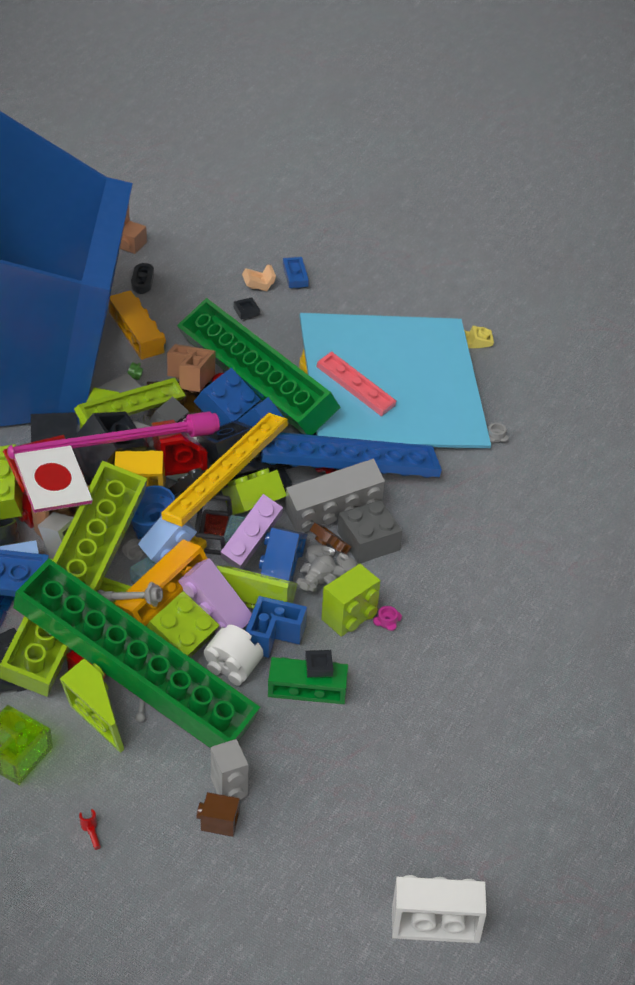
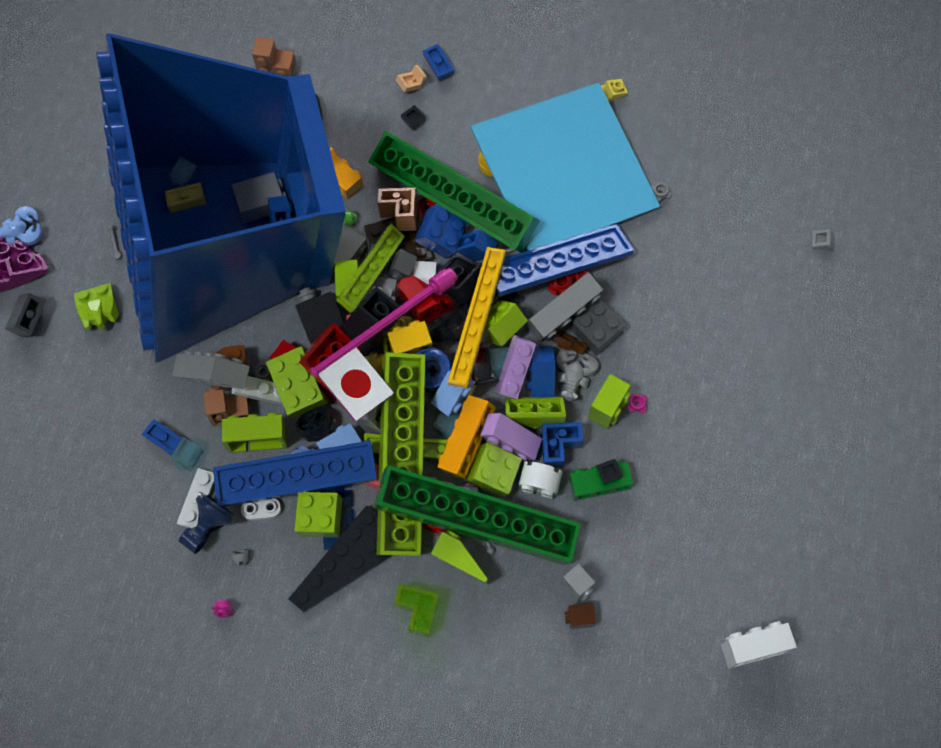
camera: 15 degrees left, 25 degrees up
red hand [79,809,101,850] -> none
light grey piece [97,582,163,607] -> none
coral tile [316,351,397,417] -> none

